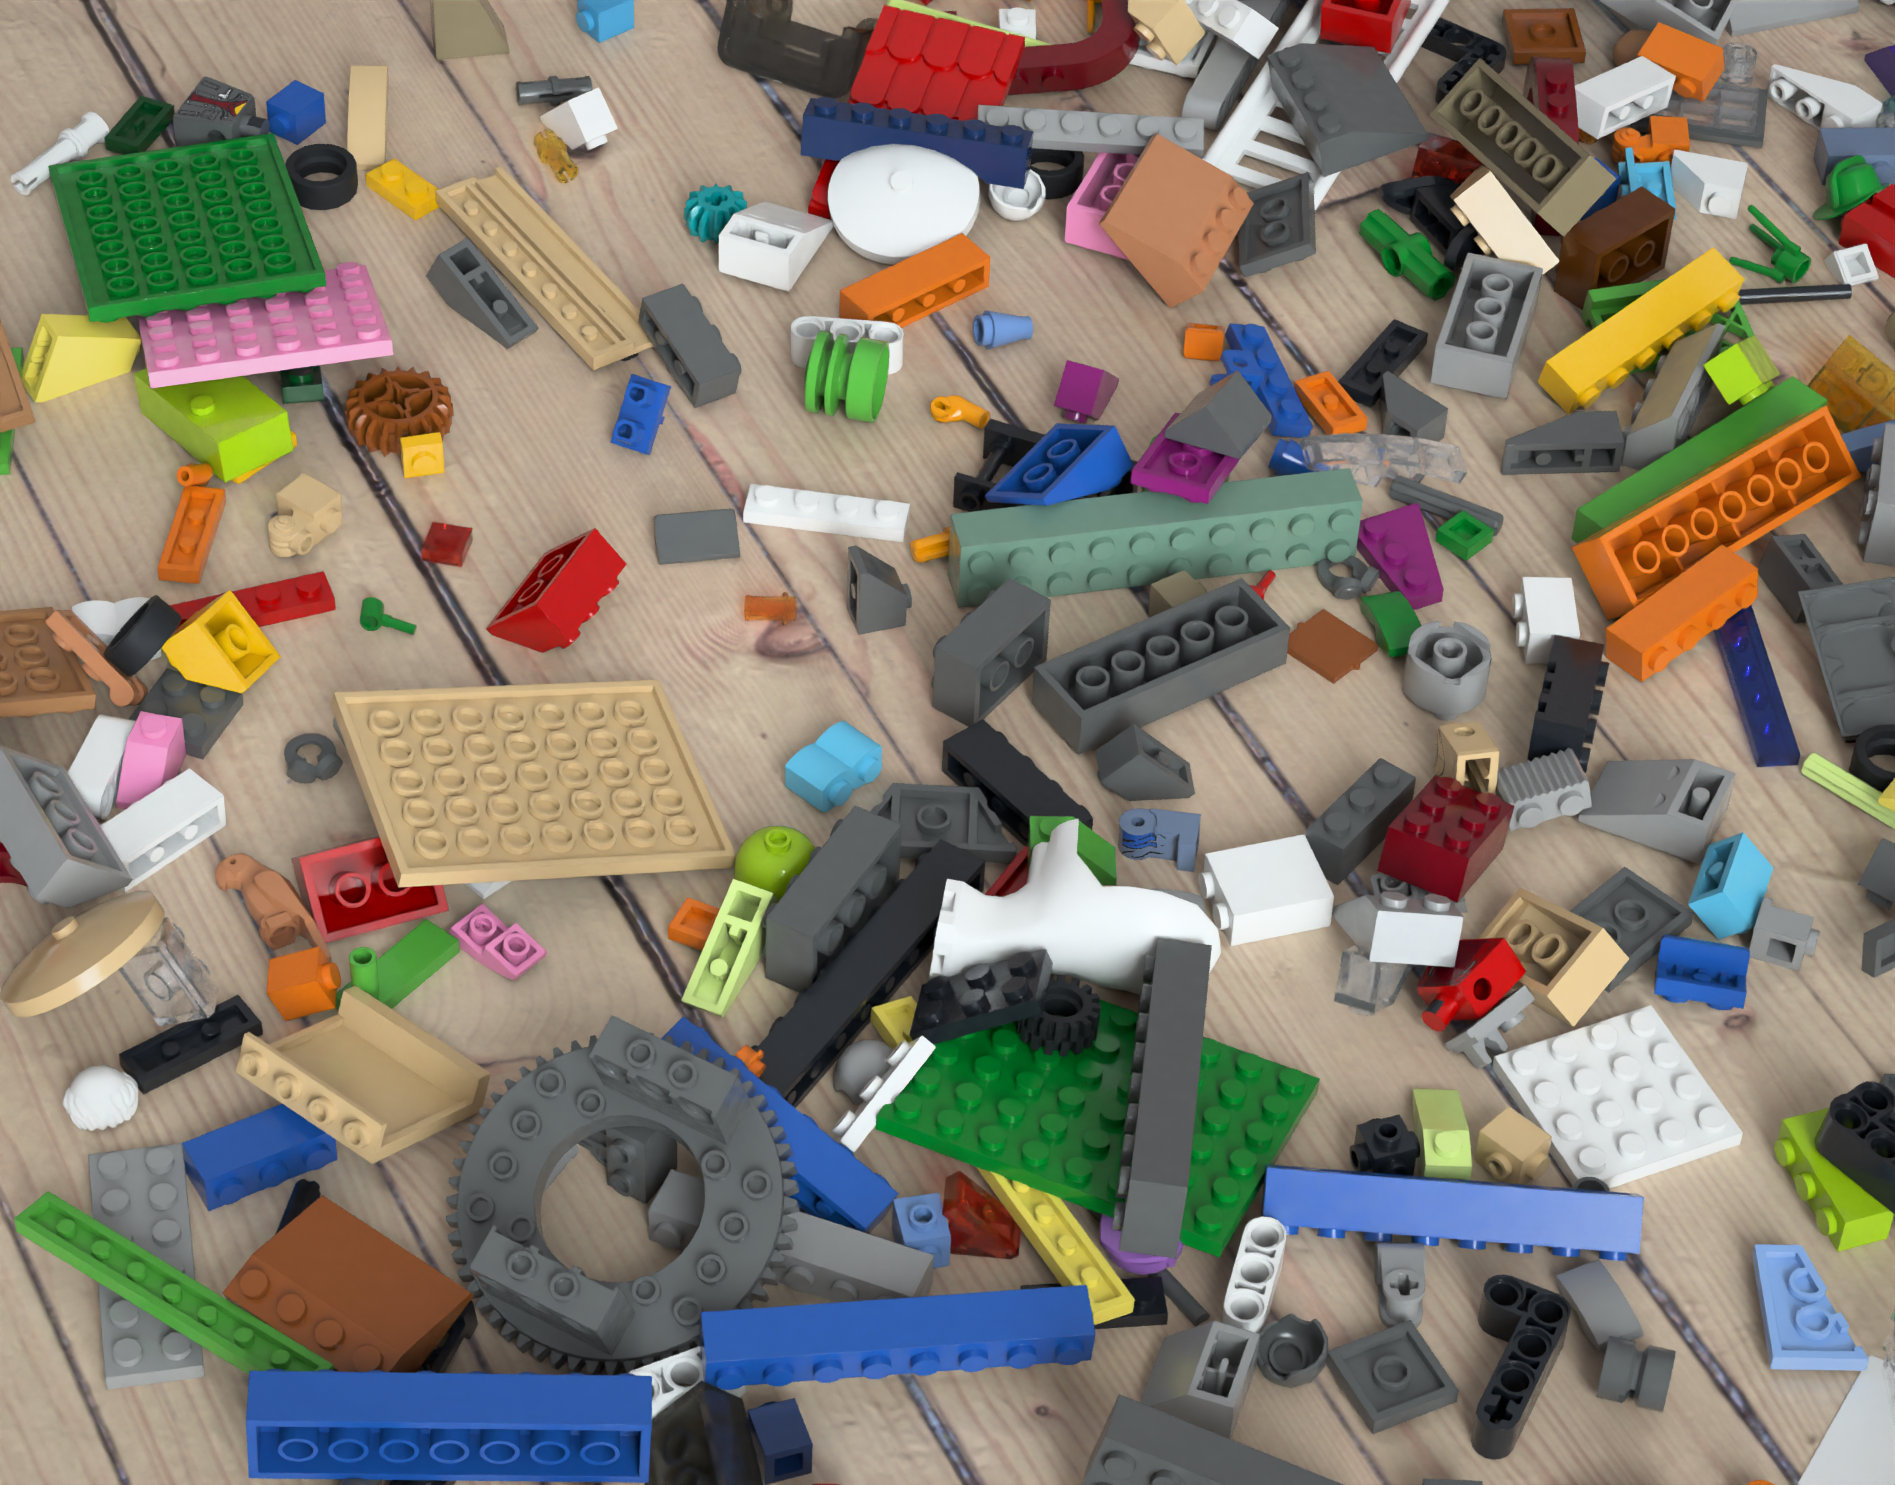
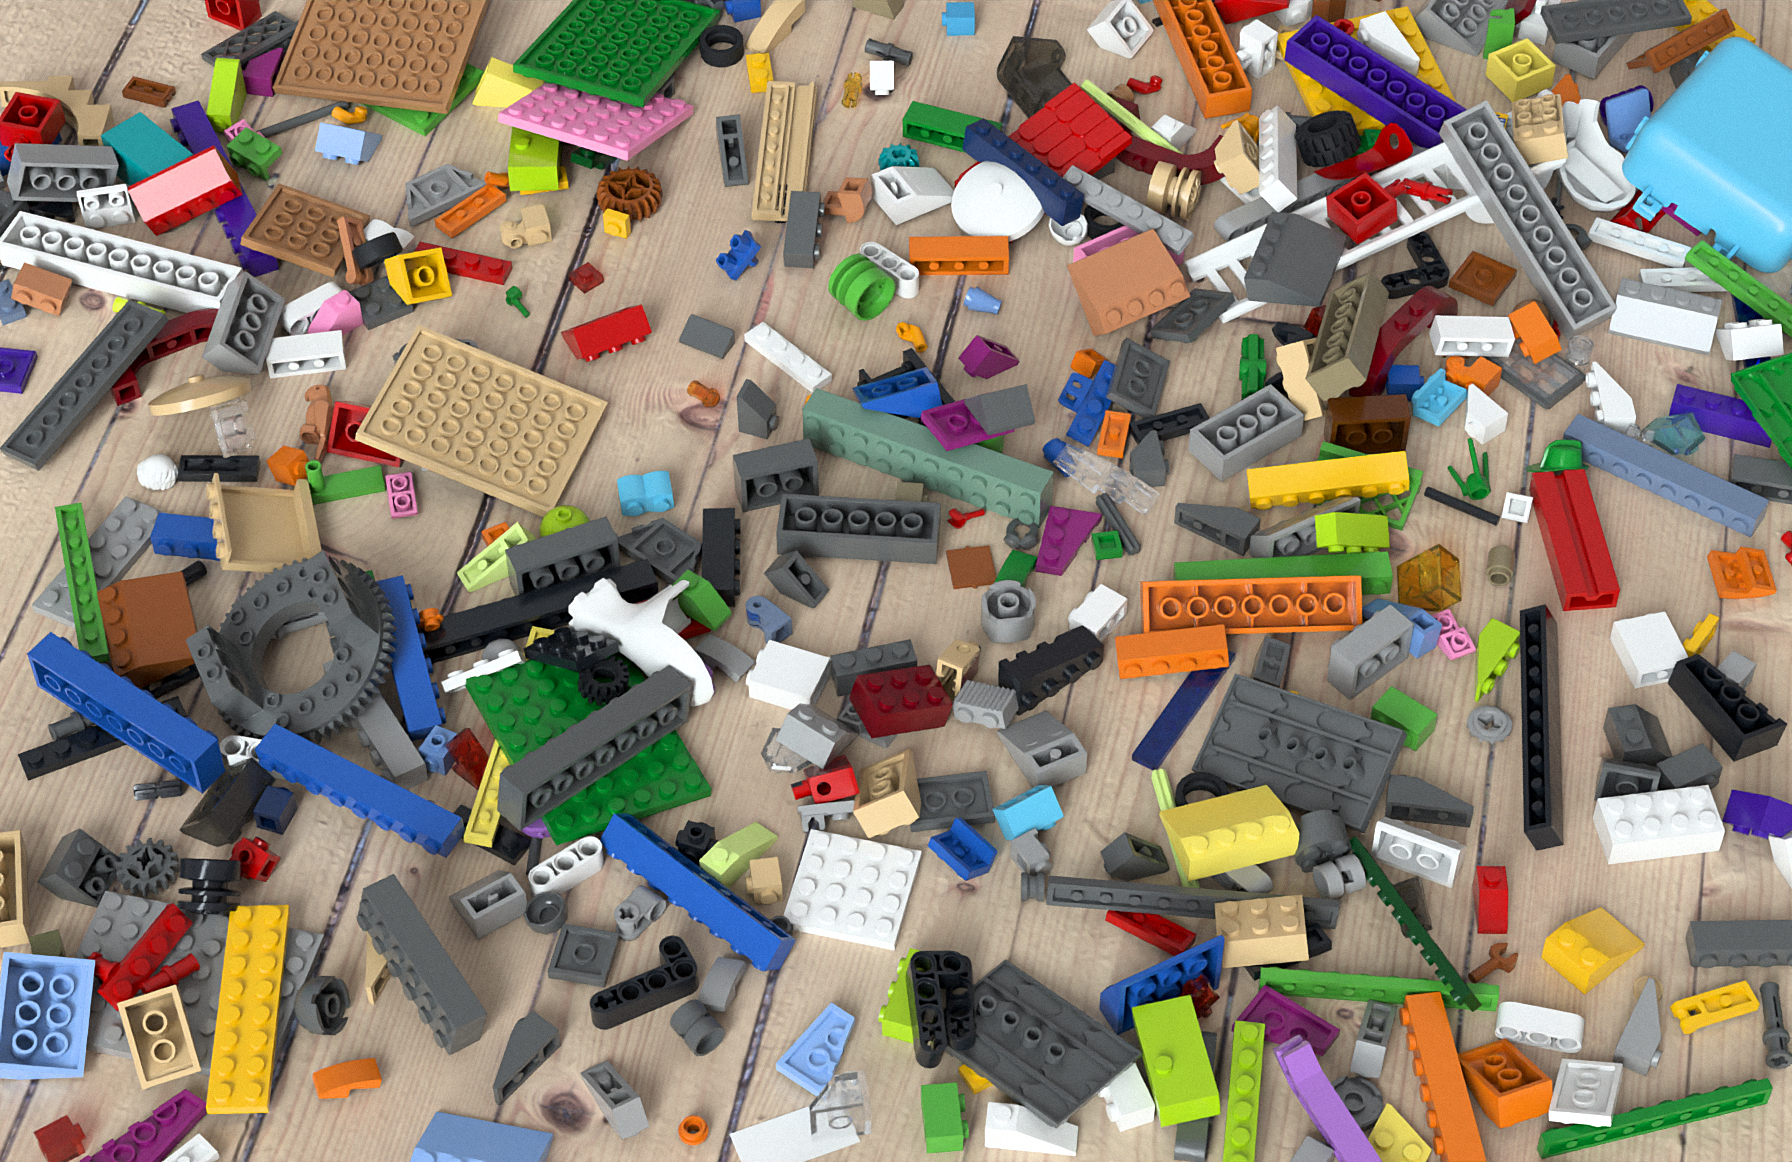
camera: 40 degrees right, 5 degrees up
none -> light grey wing [405,164,486,227]
none -> nougat brick [823,177,872,223]
none -> green brick [902,101,1003,153]
none -> dark grey wheel [1021,872,1044,902]
none -> dark grey plate [1106,337,1170,418]
none -> tan wheel [1146,161,1201,220]

